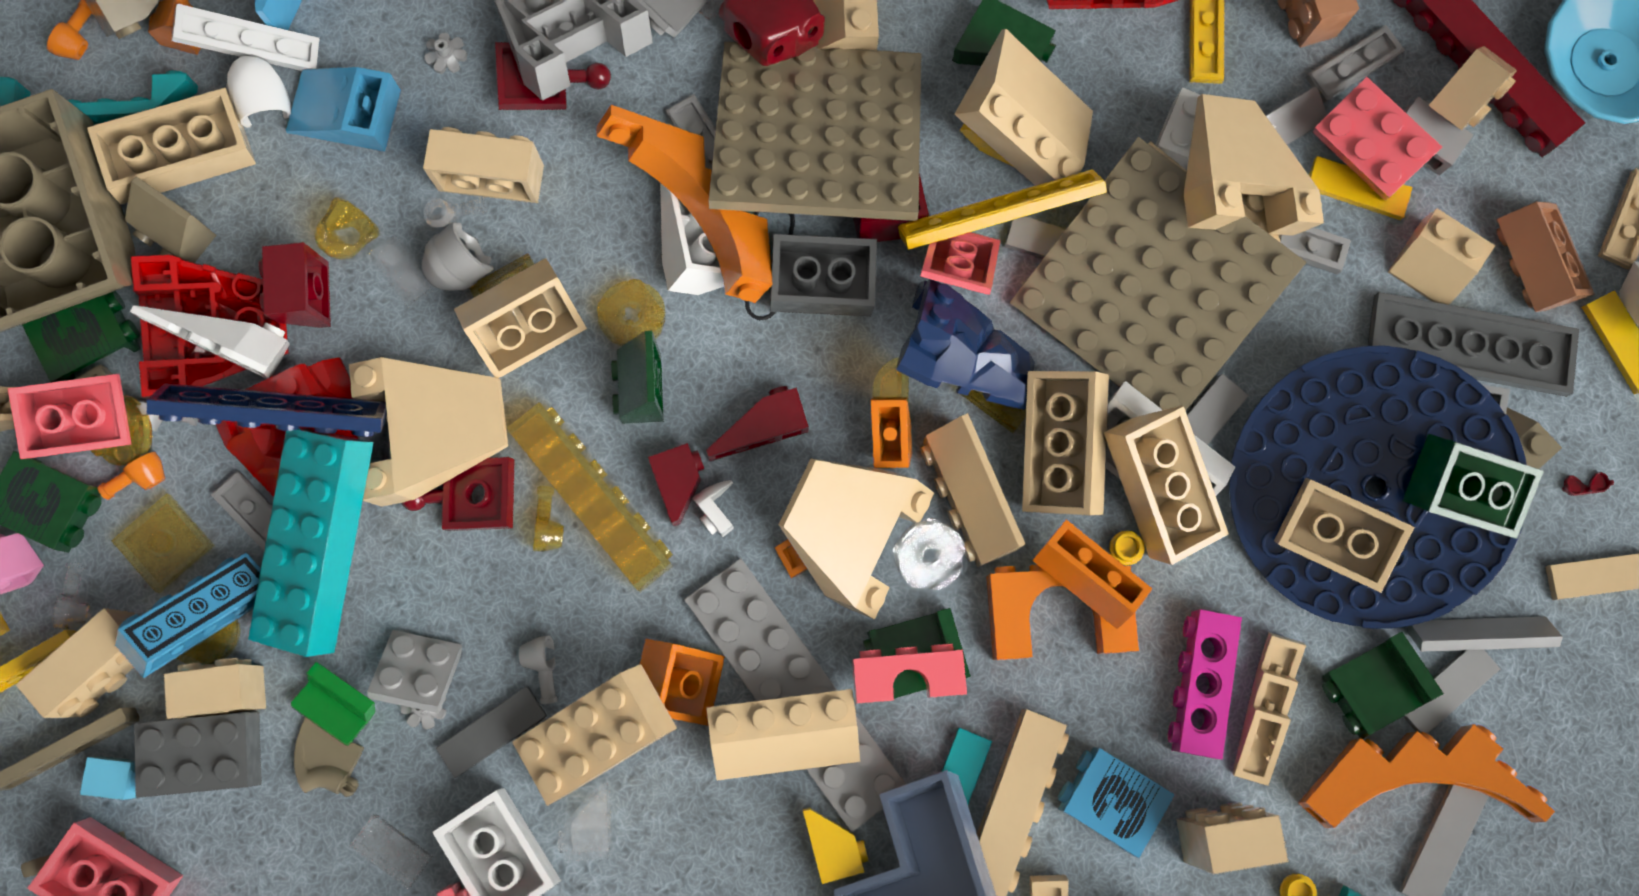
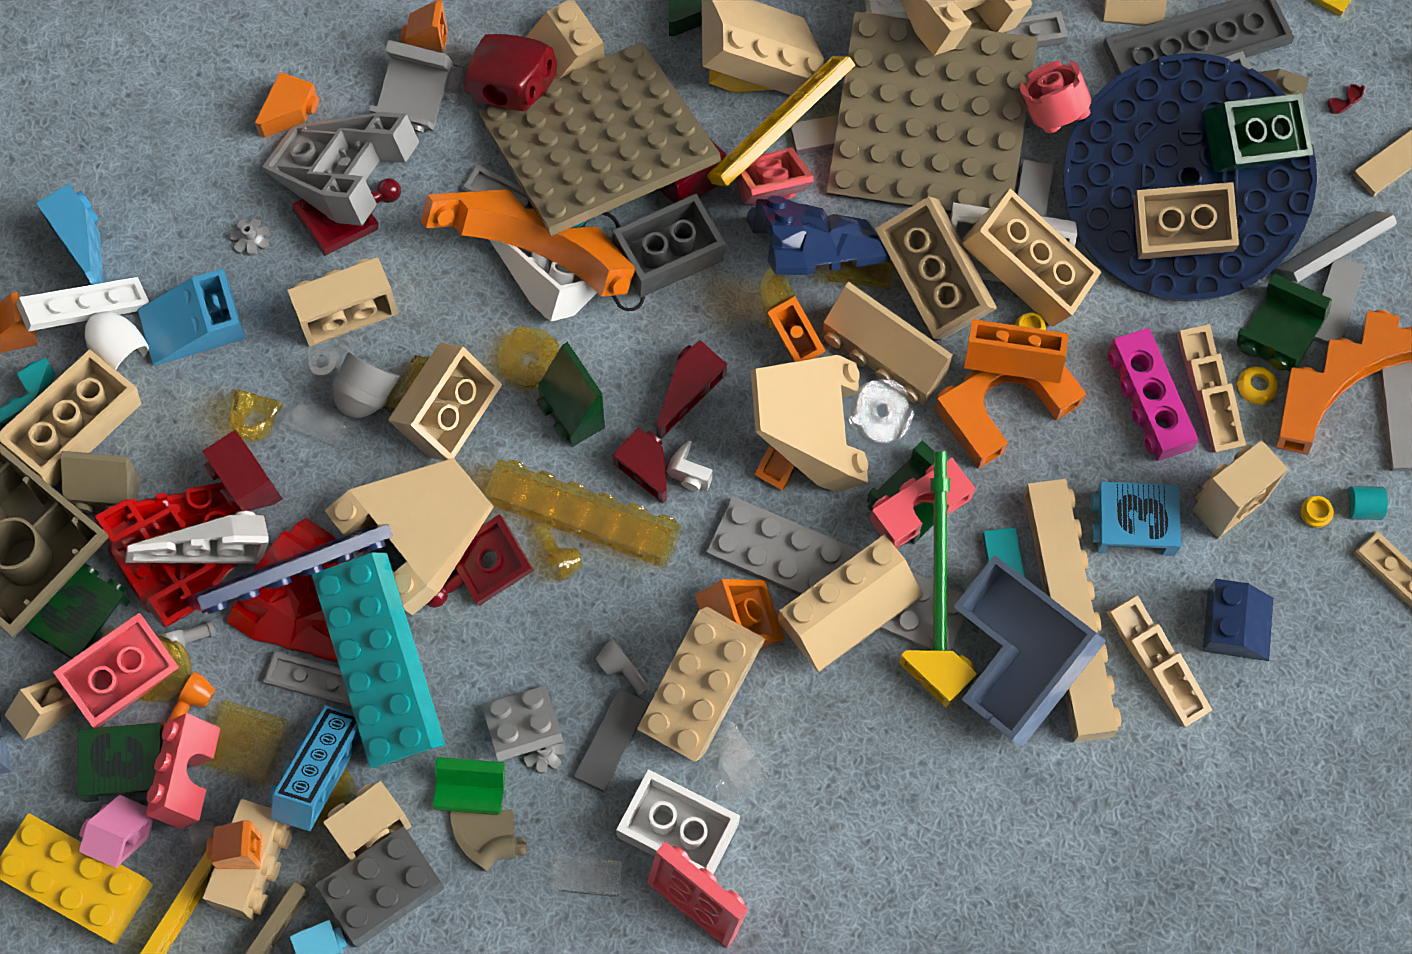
camera: 25 degrees left, 10 degrees down
none -> coral arch [146,713,220,829]
none -> orange slope [207,820,263,869]
none -> green bar [930,451,950,651]
none -> coral brick [1020,61,1091,133]
none -> yellow piece [1236,366,1278,405]

